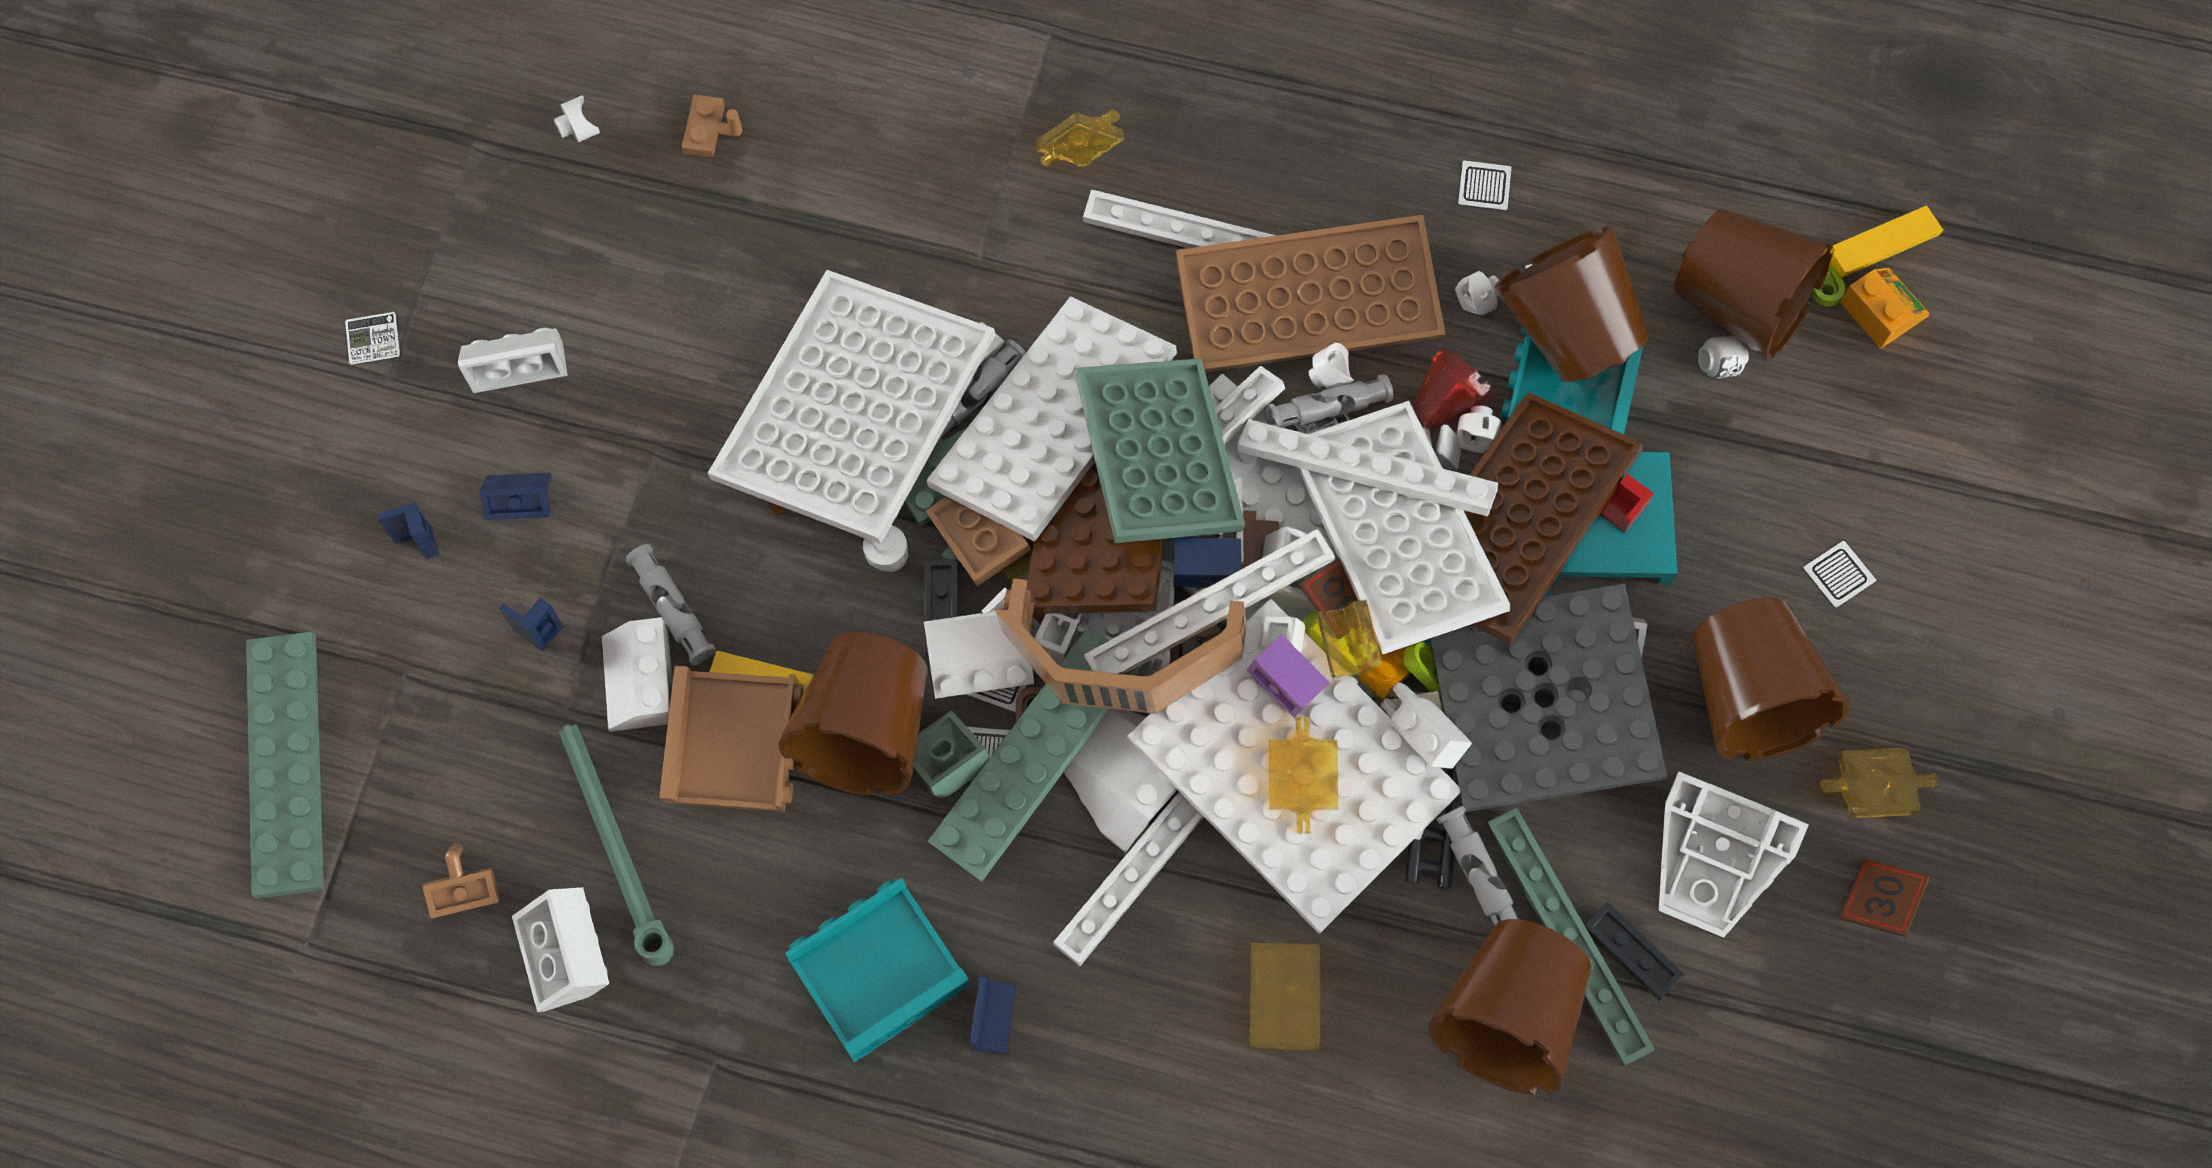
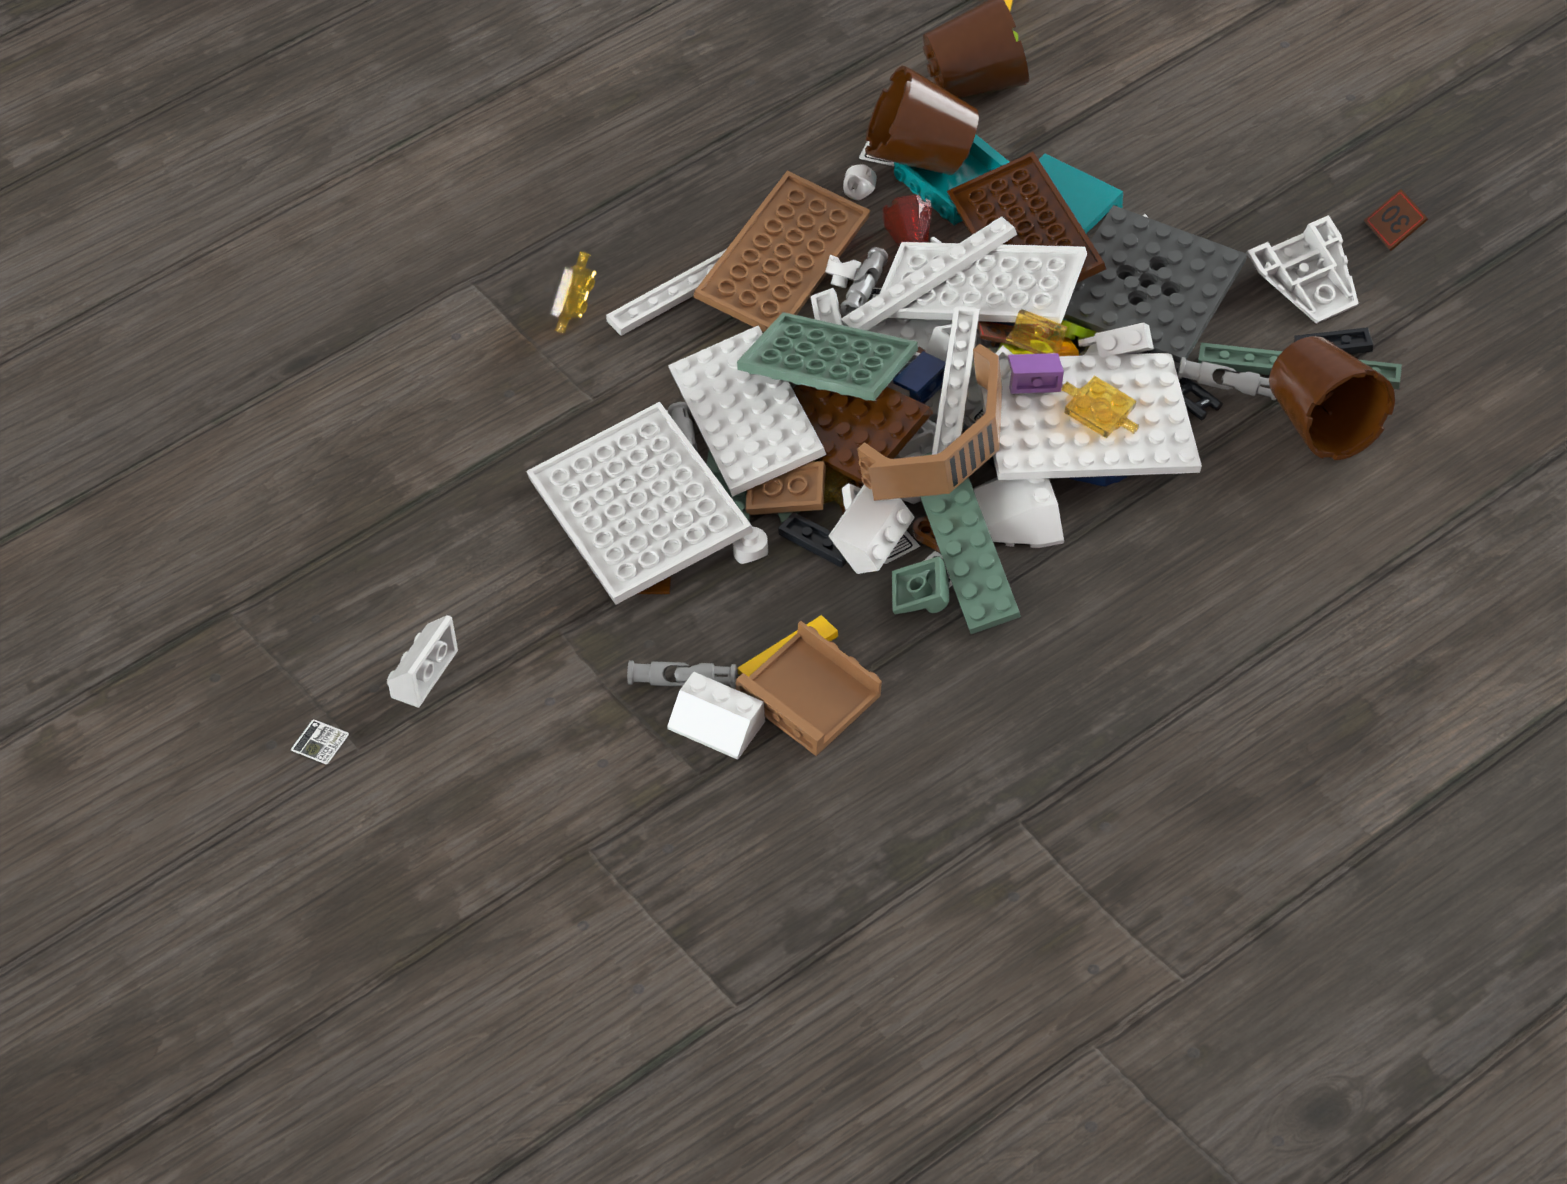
camera: 50 degrees left, 20 degrees down
sand green plate [246,632,324,899] -> none
dark blue panel [378,503,439,559] -> none
medium nougat plate [422,843,500,919] -> none
dark blue panel [480,472,552,520] -> none
dark blue panel [499,597,564,652] -> none
white slope [512,887,609,1013] -> none
white piece [554,95,600,142] -> none
sand green piece [559,724,674,966] -> none
medium nougat plate [682,95,743,158] -> none
reddish brown cone [779,632,928,796] -> none
teal panel [785,878,970,1062] -> none
dark blue panel [970,975,1016,1055] -> none
white plate [1053,792,1204,966] -> none
clear yellow plate [1249,942,1320,1050] -> none
white piece [1457,406,1502,453] -> none
white sticker [1458,161,1512,210] -> none
red panel [1600,474,1654,533] -> none
reddish brown cone [1692,597,1849,761] -> none
white head [1698,336,1749,379] -> none
white sticker [1804,541,1876,608] -> none
clear yellow plate [1820,747,1938,818] -> none
light orange slope [1840,268,1930,349] -> none

